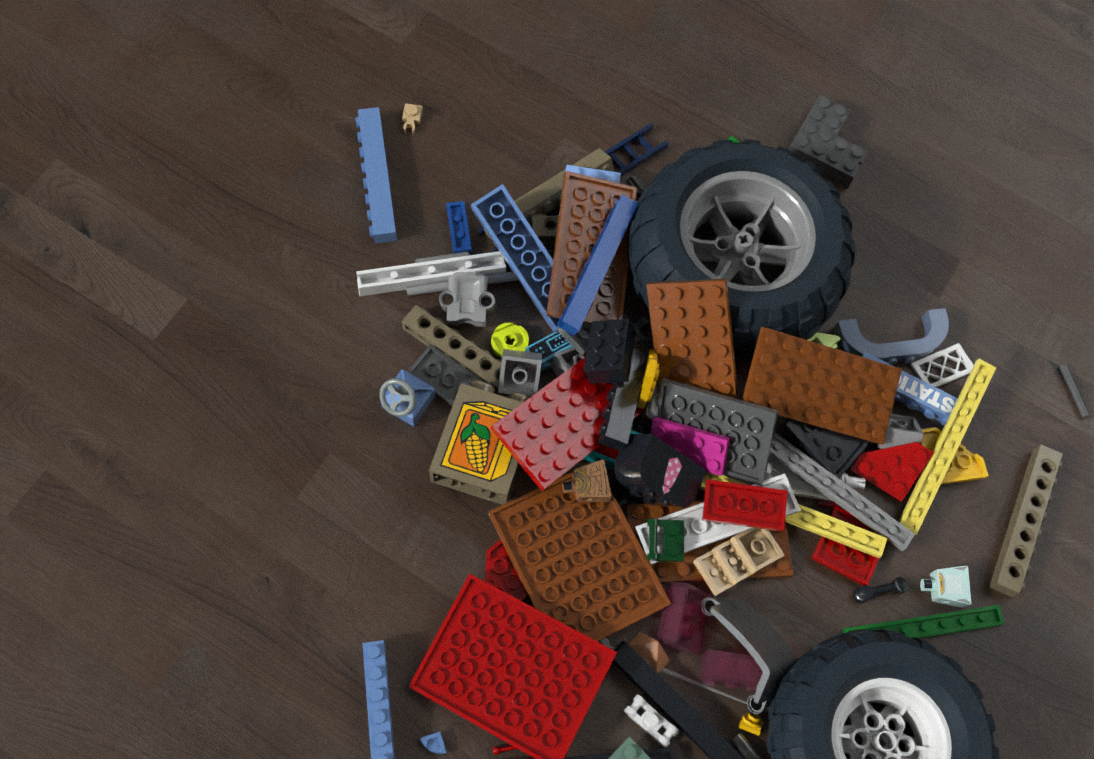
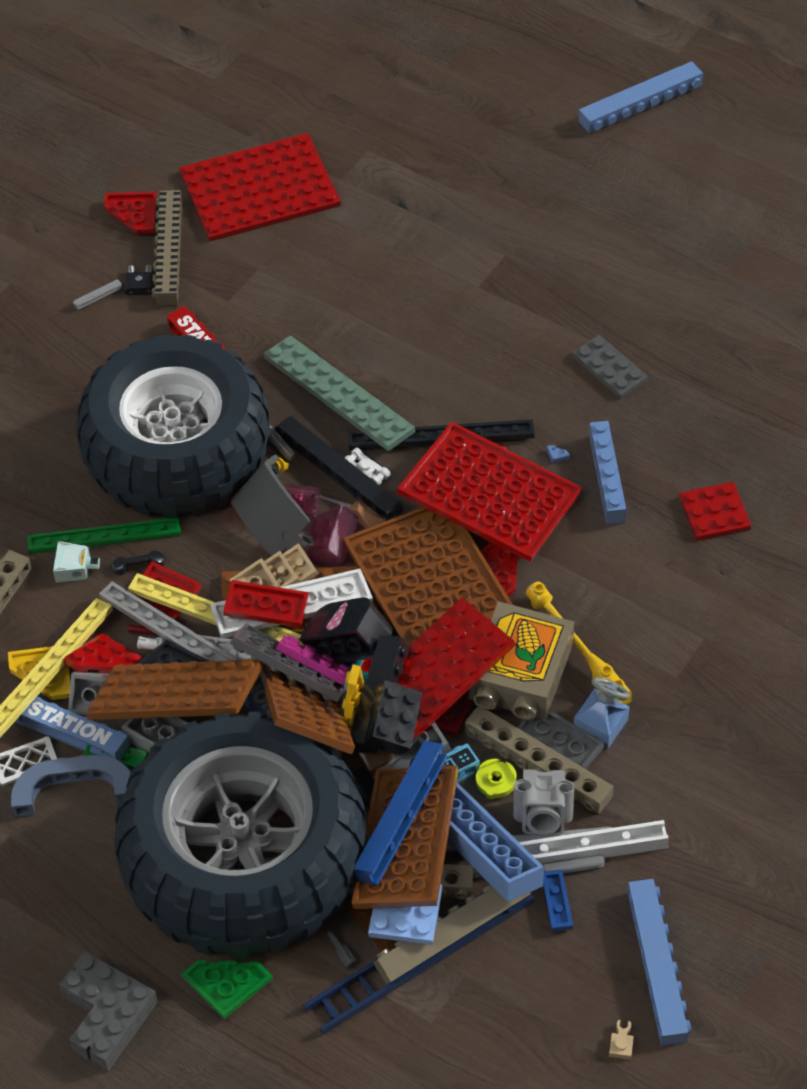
camera: 170 degrees left, 15 degrees down
light grey slope [498,349,542,397] -> none
medium nougat torso [562,460,611,502] -> none
dark green plate [647,519,684,562] -> none
none -> yellow bar [526,582,632,705]
none -> red plate [679,482,751,541]

